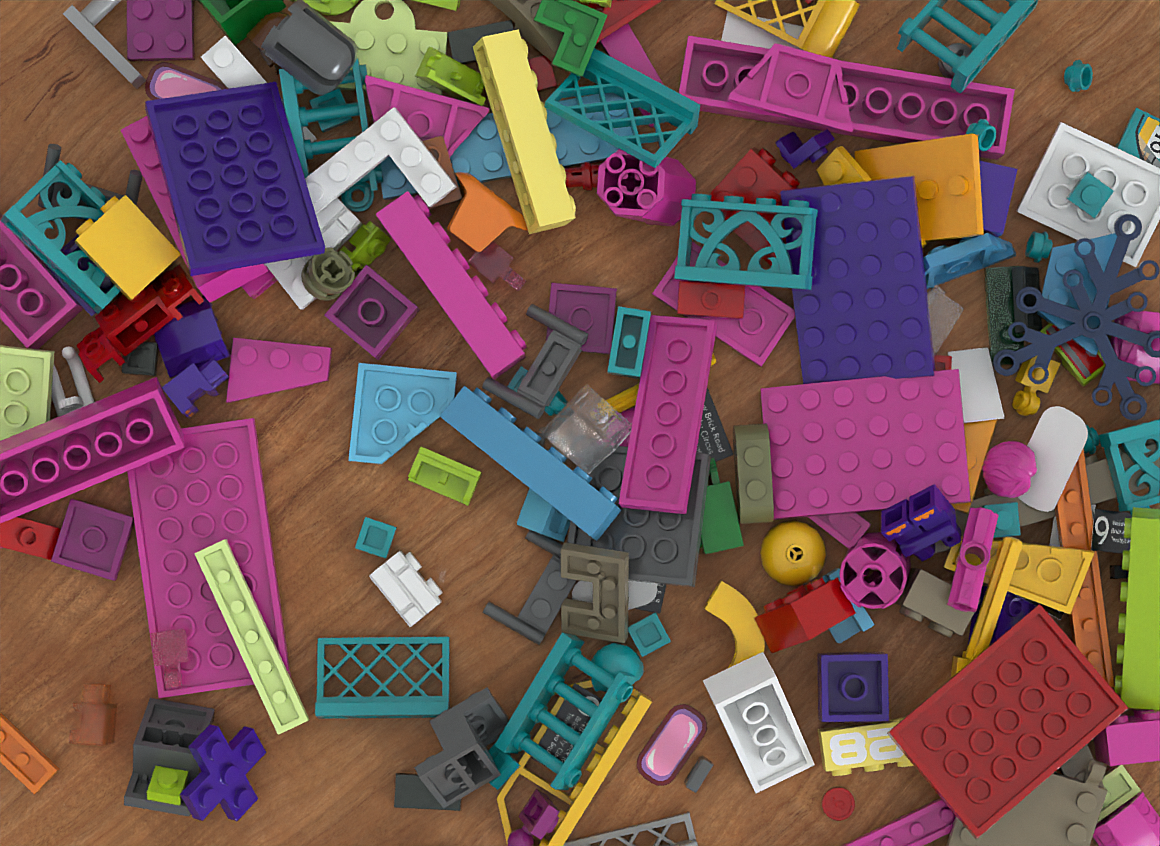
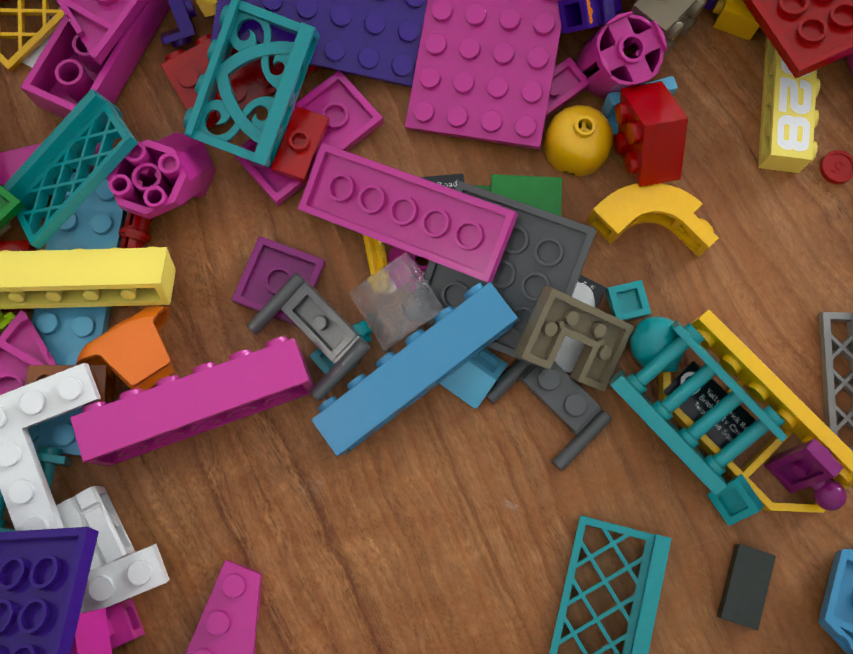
camera: 80 degrees left, 10 degrees down
olive wheel [301,247,355,301] -> none
magenta brick [324,265,420,360] -> none
lime hinge [339,221,391,279] -> none
teal plate [341,181,374,212] -> none
medium azure plate [348,363,457,464] -> none
teal plate [355,517,397,558] -> none
white brick [369,551,443,627] -> none
lime hinge [408,446,482,506] -> none
dark grey bracket [414,687,510,809] -> none
clear pink plate [468,241,527,291] -> none
teal brick [607,306,651,379] -> none
sticker [637,704,707,786] -> none
dark grey tile [684,756,713,793] -> none
white slope [703,652,815,793] -> none
olive brick [733,423,774,524] -> none
dark purple brick [817,652,889,722] -> none

